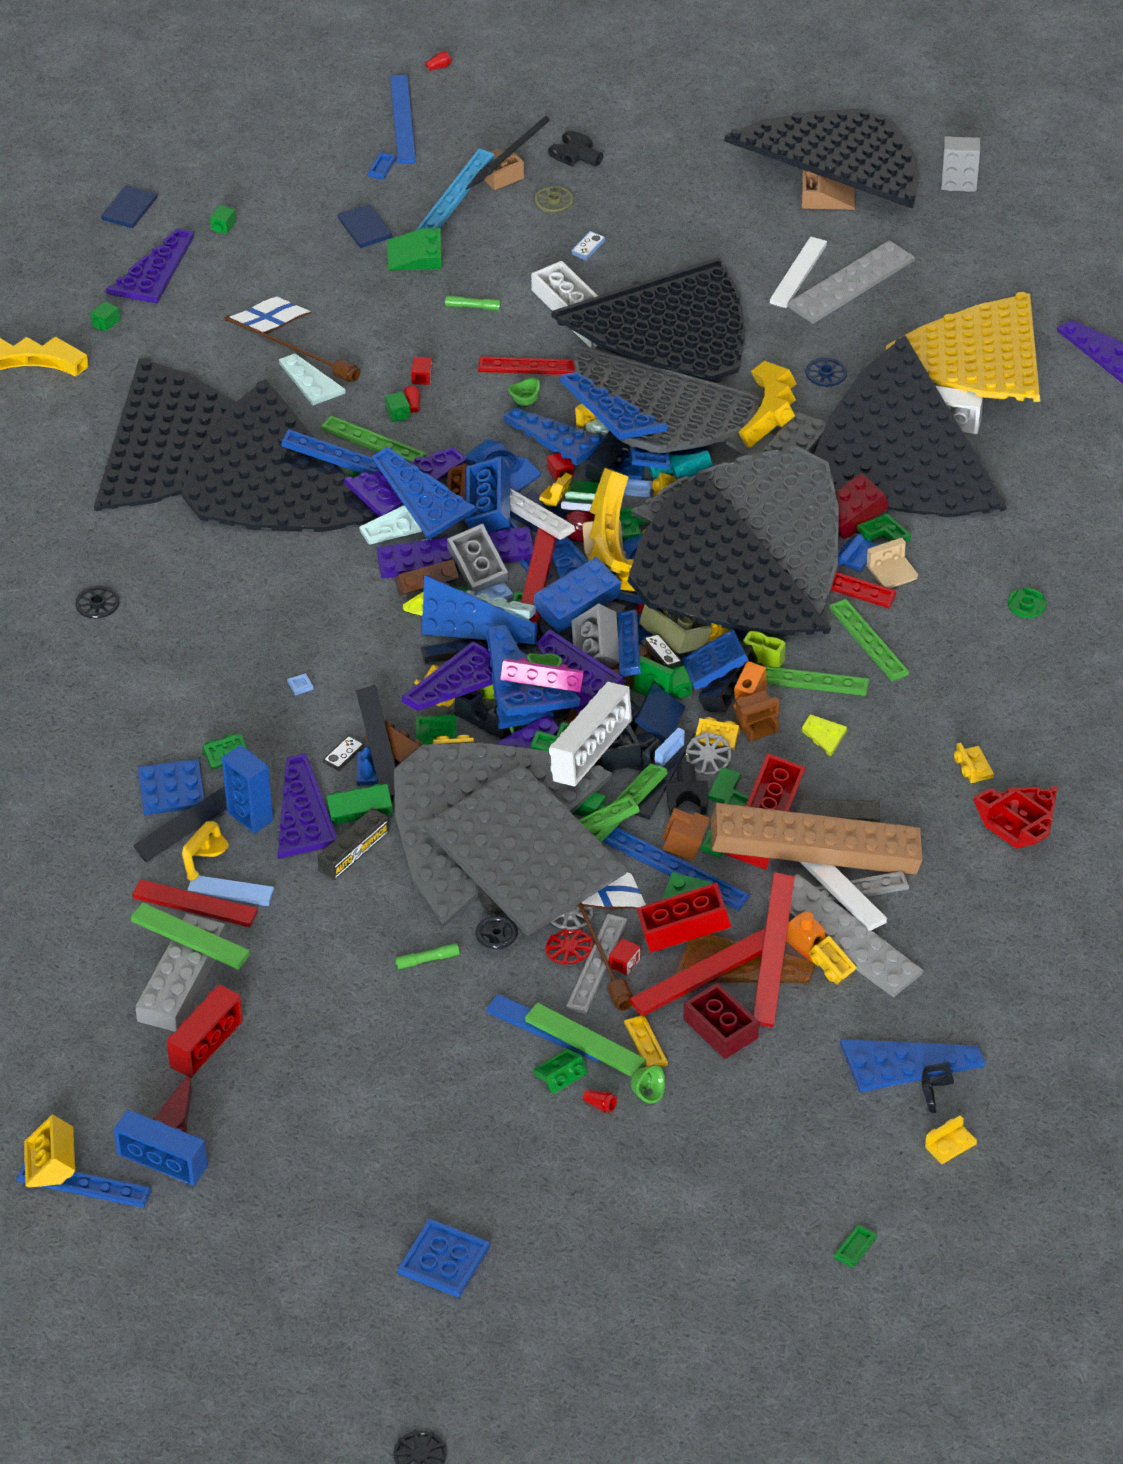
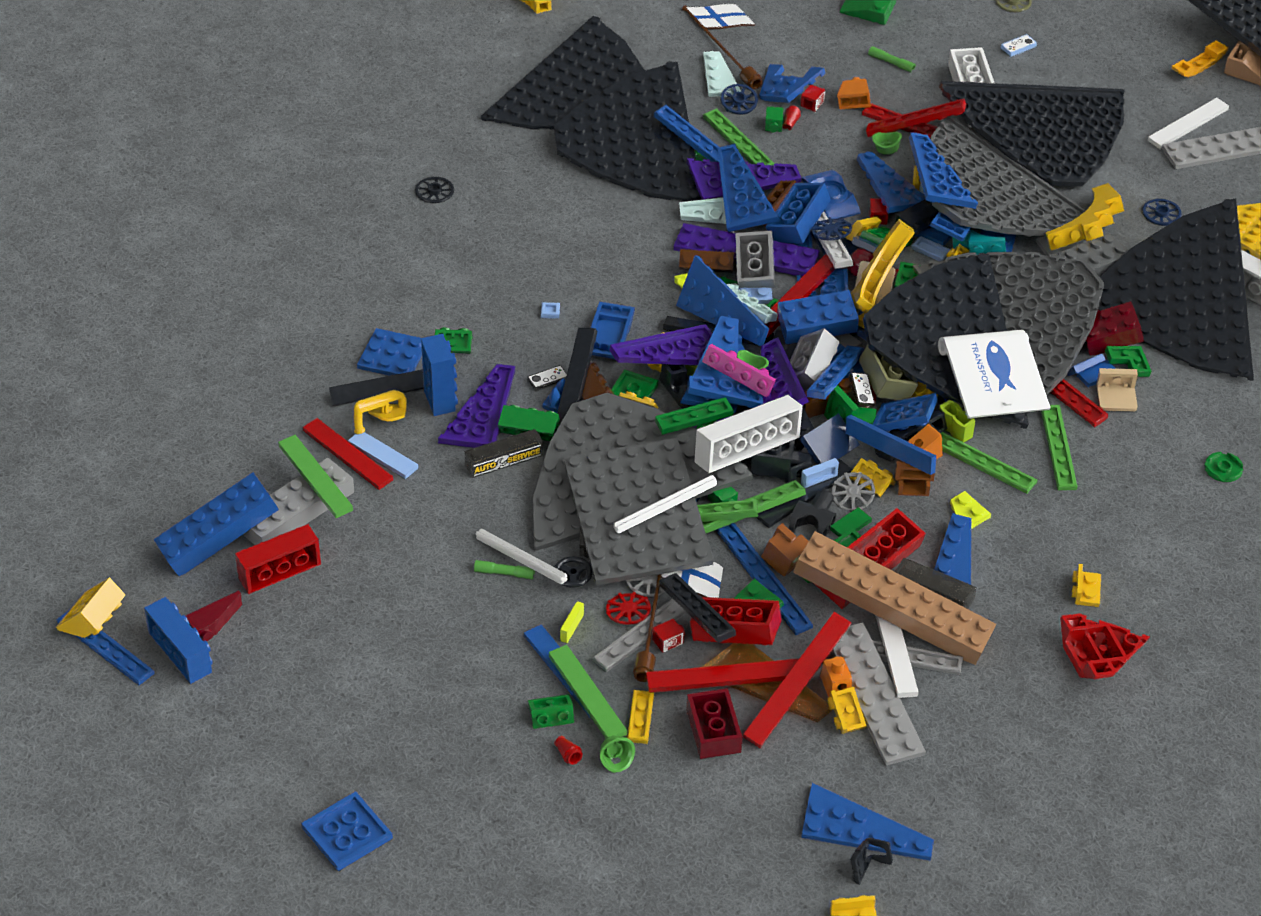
camera: 25 degrees right, 0 degrees up
none -> blue brick [153,472,279,576]
none -> white axle [476,529,567,584]
none -> neon yellow tile [560,601,584,643]
none -> blue slope [591,302,635,359]
none -> white axle [613,475,717,533]
none -> green plate [655,397,733,435]
none -> black tile [659,573,736,643]
none -> dark blue wheel [720,84,758,115]
none -> blue wing [759,64,826,103]
none -> dark blue wheel [812,217,852,241]
none -> orange torso [837,77,871,109]
none -> blue tile [846,415,936,475]
none -> red plate [866,98,966,137]
none -> blue wing [932,513,971,588]
none -> white door [938,330,1050,418]
none -> light orange slope [1171,40,1229,77]

